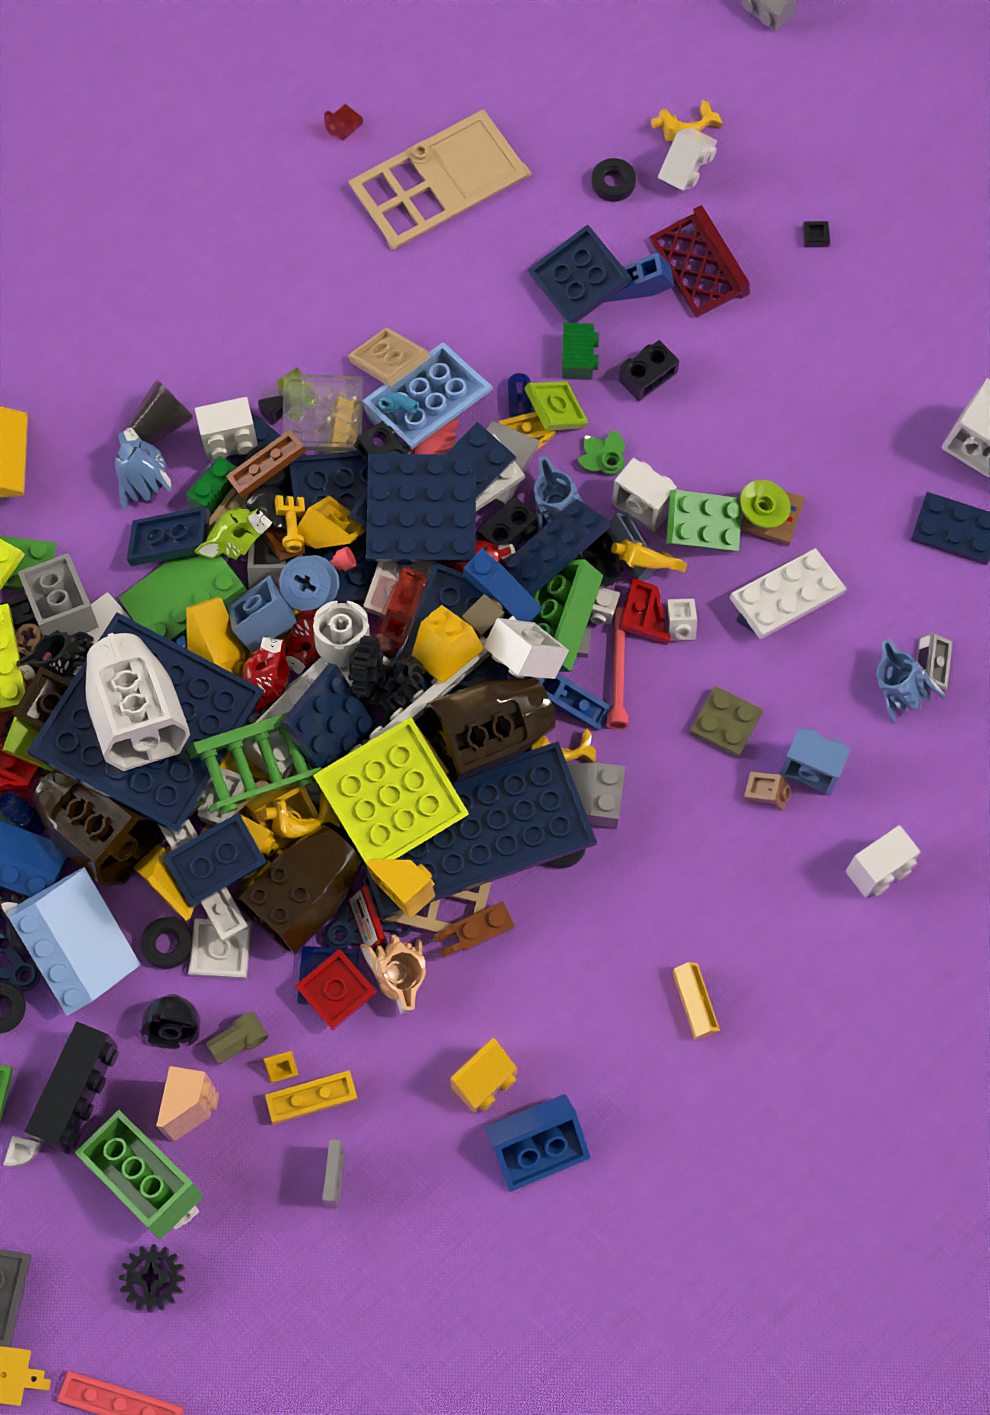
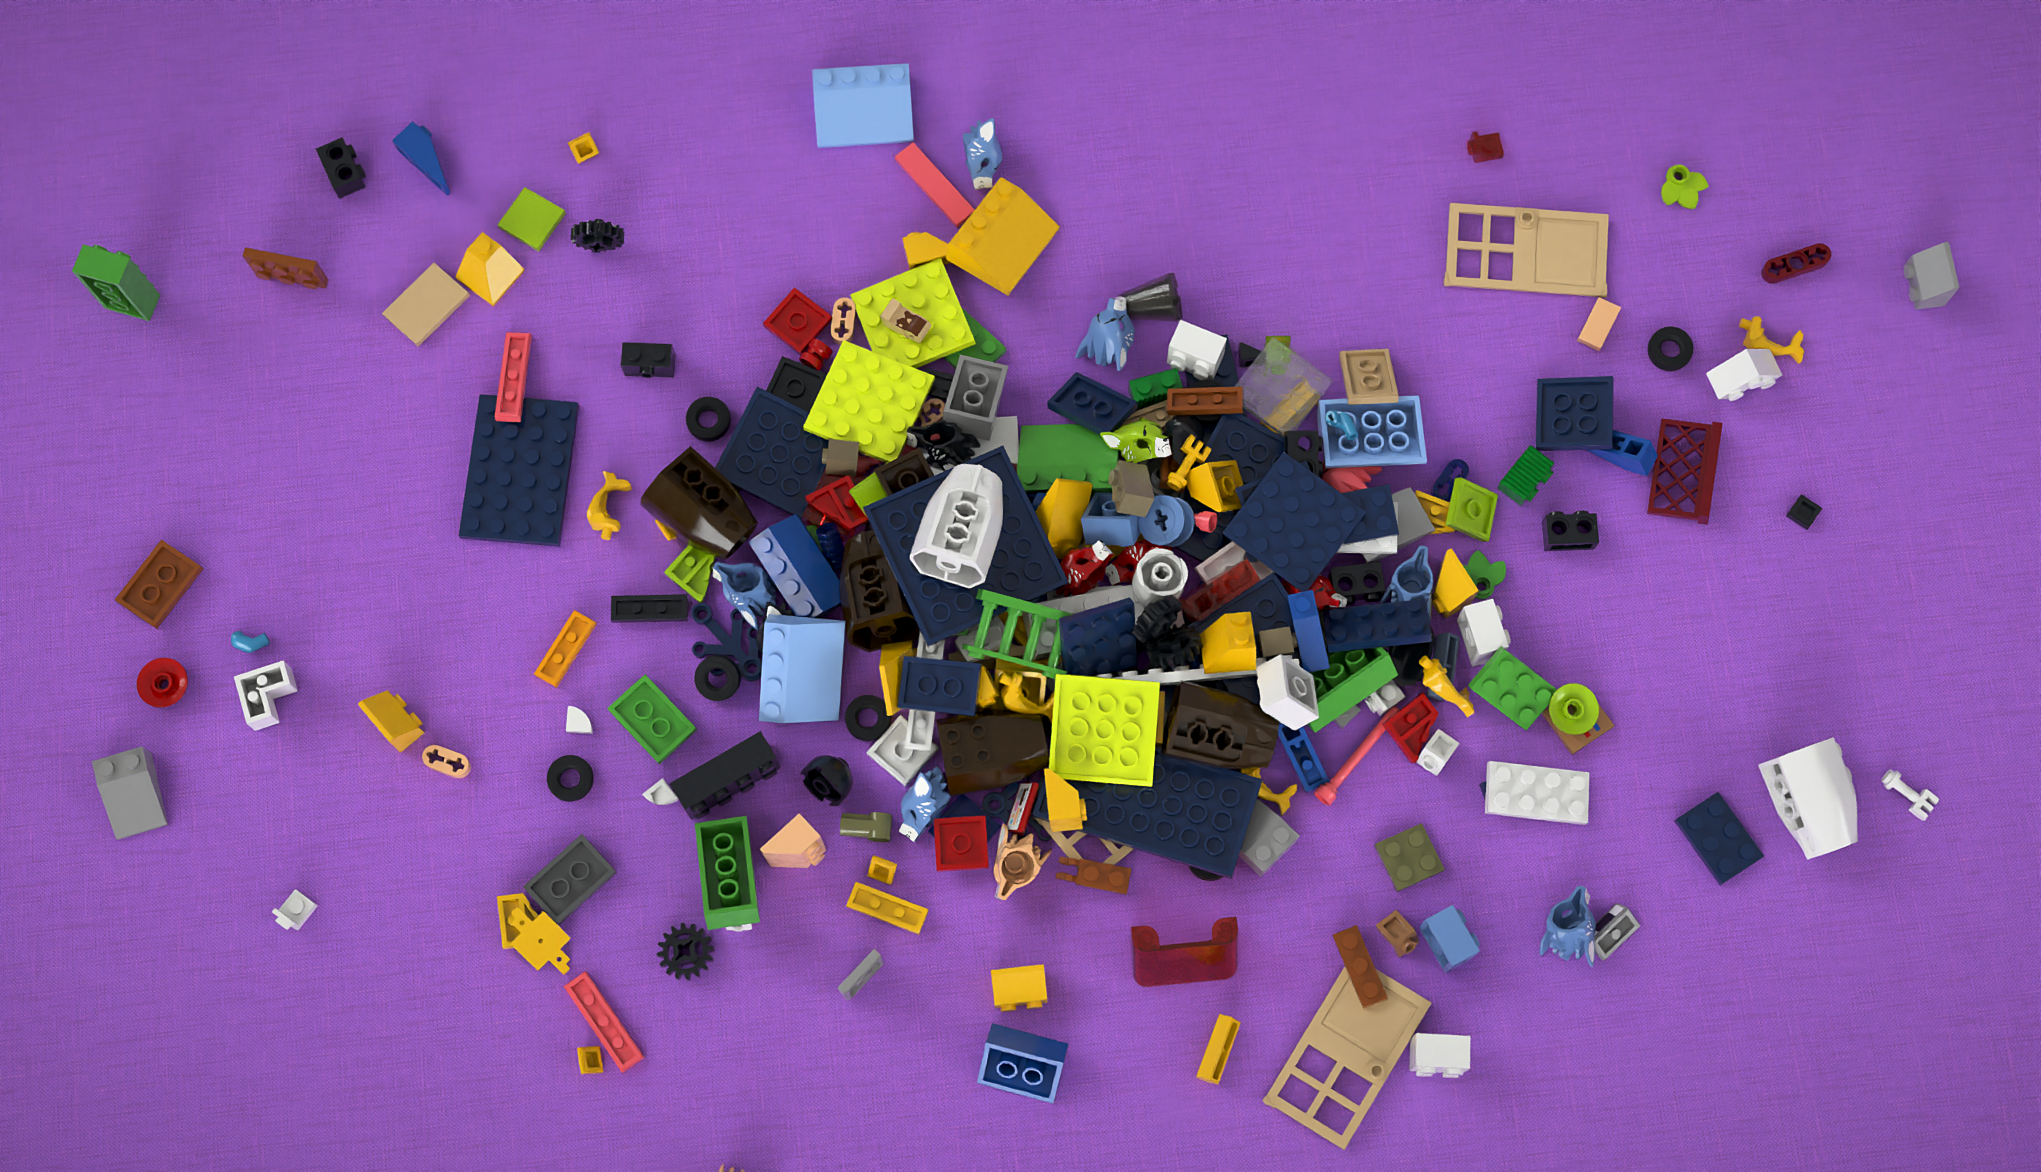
camera: 40 degrees right, 5 degrees up
none -> medium blue piece [899,766,950,842]
none -> dark tan brick [1108,460,1154,517]
none -> clear red windscreen [1129,917,1238,987]
none -> tan door [1262,967,1432,1150]
none -> dark orange plate [1332,925,1388,1009]
none -> yellow slope [1432,548,1479,619]
none -> light nougat tile [1577,297,1621,351]
none -> lime plate [1661,165,1709,209]
none -> dark red beam [1761,243,1832,284]

